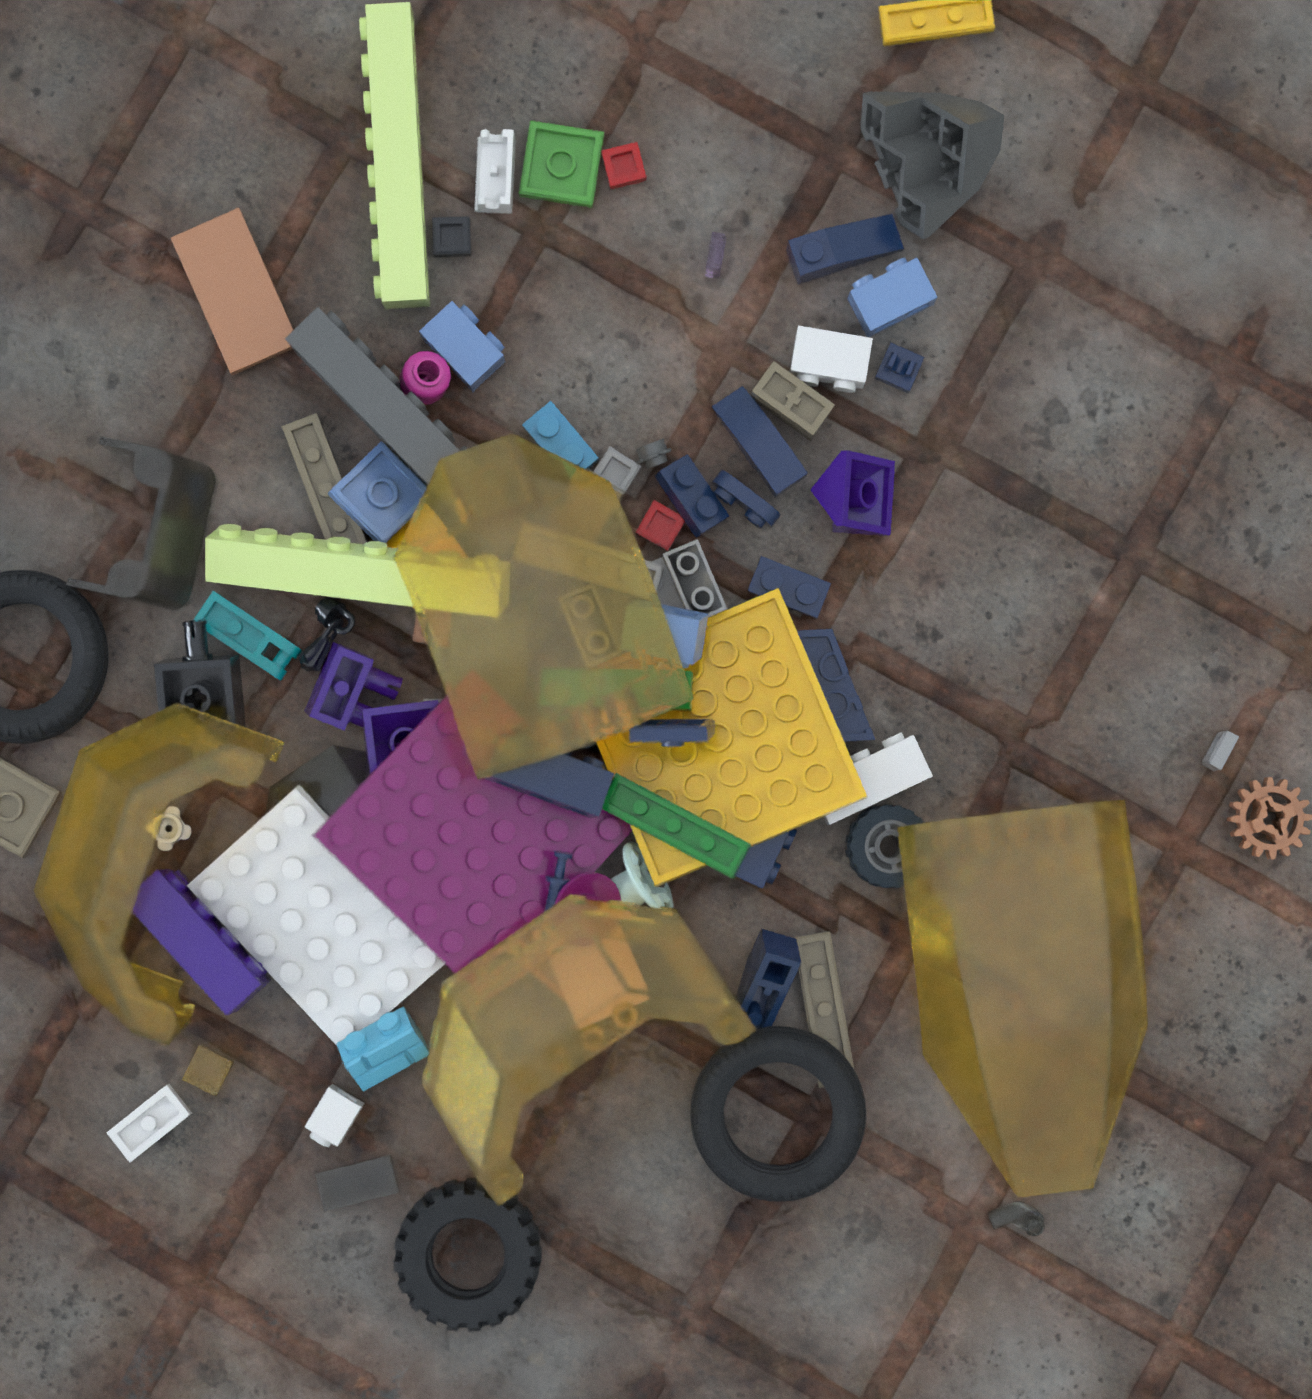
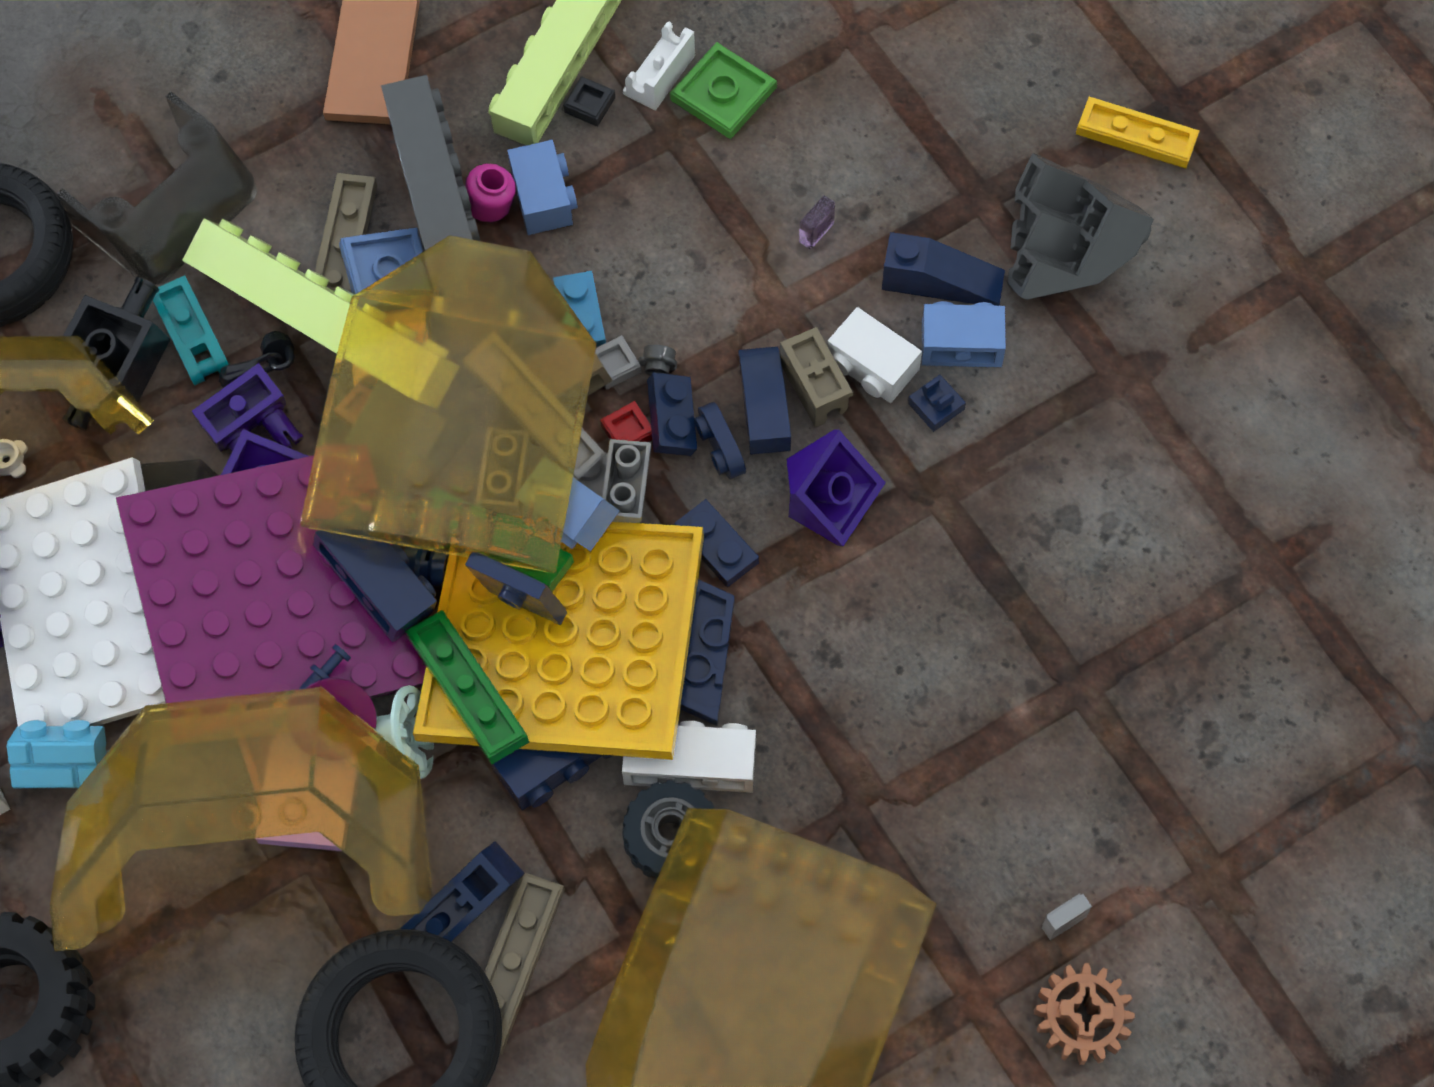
camera: 35 degrees right, 20 degrees down
red tile [601,142,647,190] -> none

